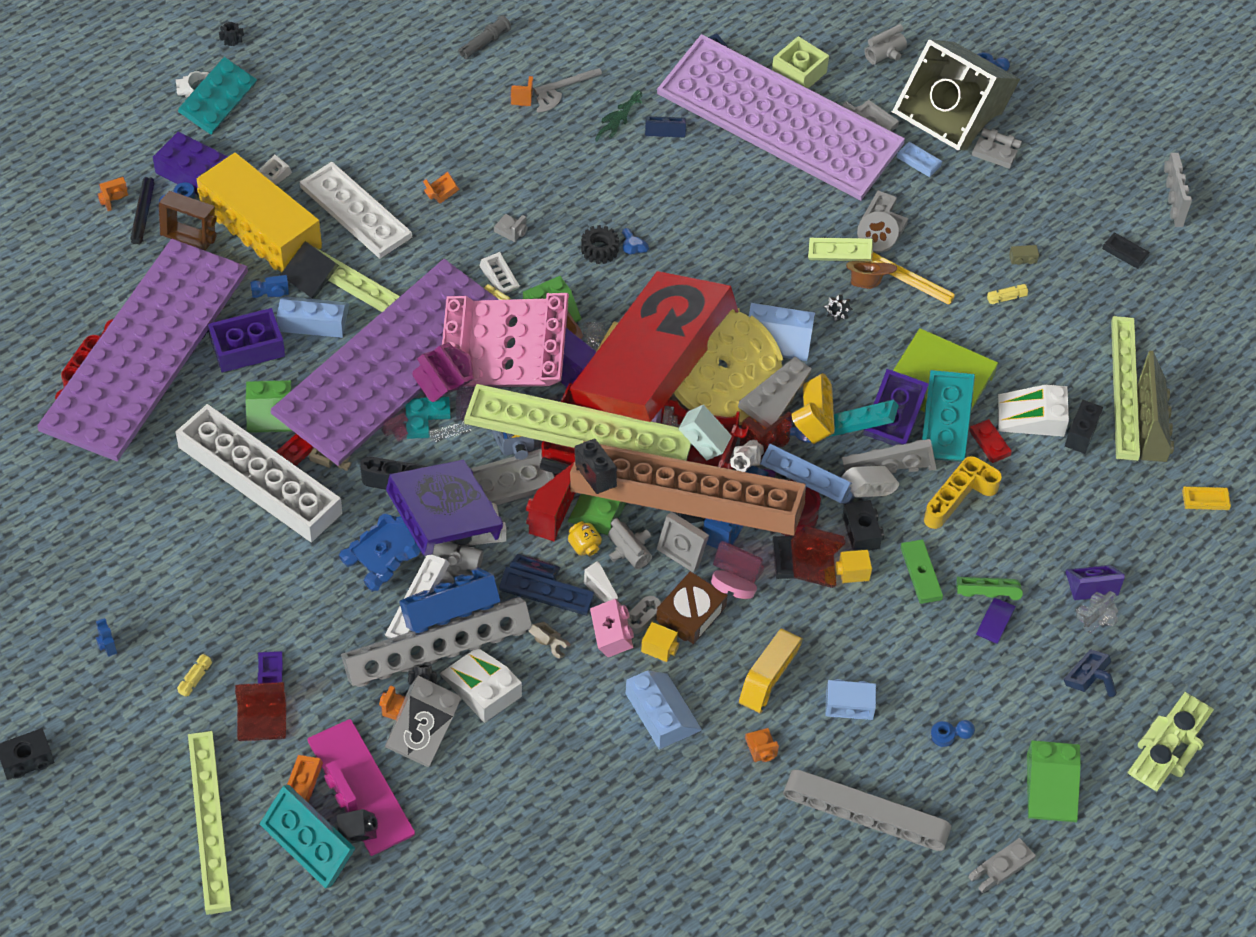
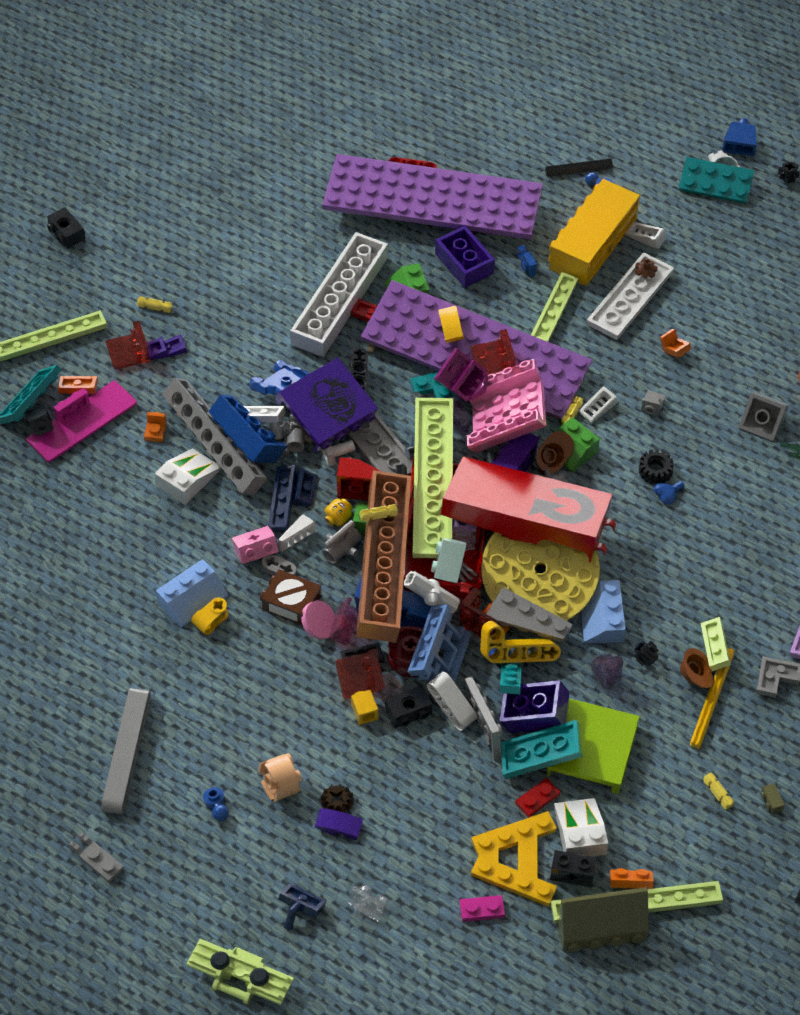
camera: 80 degrees right, 0 degrees up
blue plate [95,618,117,657] -> none
orange bracket [98,177,128,211] -> none
dark purple brick [153,131,228,195] -> none
reddish brown window [159,191,217,251] -> none
light blue slope [276,296,349,338] -> none
black tile [280,241,339,299] -> none
clear pink tile [382,413,408,442] -> none
light grey slope [385,676,461,767] -> none
black gear [408,664,437,685] -> none
dark tan plate [529,622,571,658] -> none
black brick [575,438,617,494] -> none
yellow brick [641,622,679,662] -> none
light grey plate [657,512,709,573] -> none
yellow beam [739,628,803,714] -> none
orange bracket [745,728,779,762] -> none
light blue brick [825,679,876,720] -> none
light grey tile [857,212,899,253] -> none
bright green tile [900,539,943,604] -> none
yellow beam [924,456,1002,529] -> none
bright green plate [956,577,1023,600] -> none
bright green slope [1027,740,1081,822] -> none
dark purple slope [1066,565,1125,600] -> none
yellow tile [1182,487,1231,510] -> none
none -> yellow piece [191,597,228,635]
none -> light nougat brick [258,753,302,802]
none -> dark brown gear [321,784,354,813]
none -> light yellow axle [359,504,398,522]
none -> yellow slope [439,306,464,343]
none -> dark pink plate [459,895,505,922]
none -> clear red bracket [471,329,516,376]
none -> yellow plate [471,811,557,907]
none -> clear purple arch [591,653,623,689]
none -> orange plate [610,868,654,889]
none -> reddish brown plant [635,259,658,278]
none -> blue torso [722,118,757,157]
none -> light grey slope [738,392,790,441]

